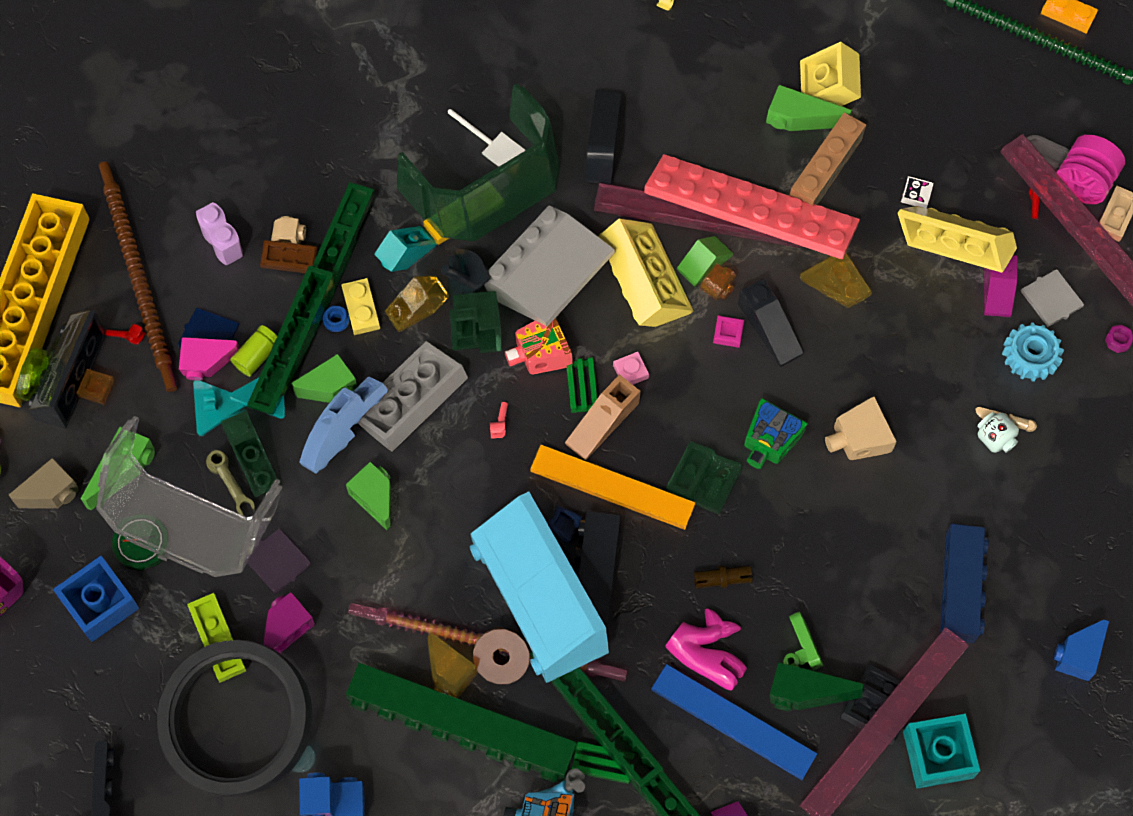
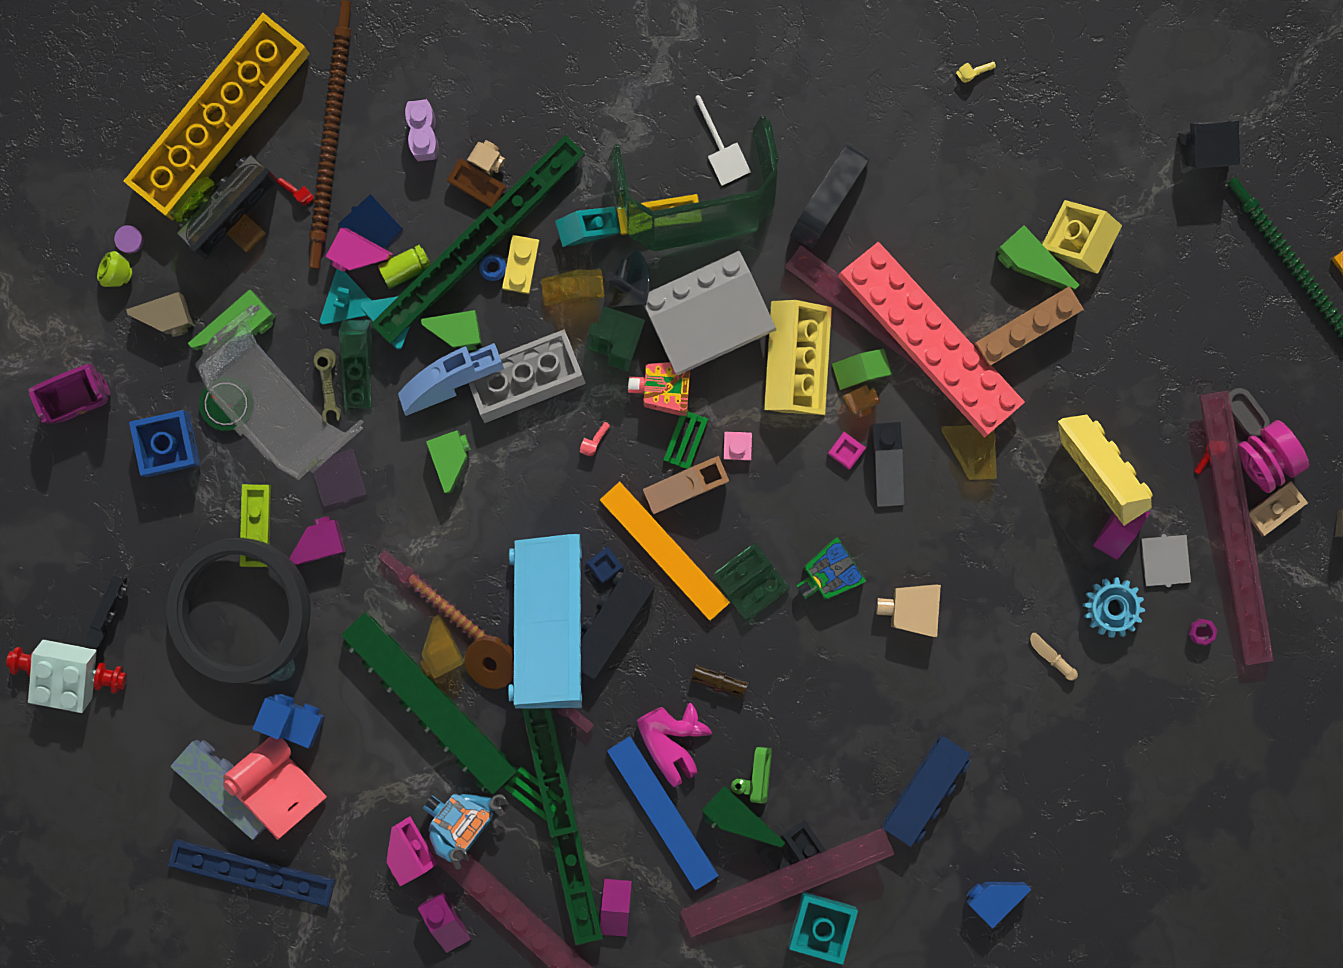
camera: 25 degrees right, 20 degrees up
tile [901,176,933,208] -> none
light aqua head [977,412,1019,453] -> none

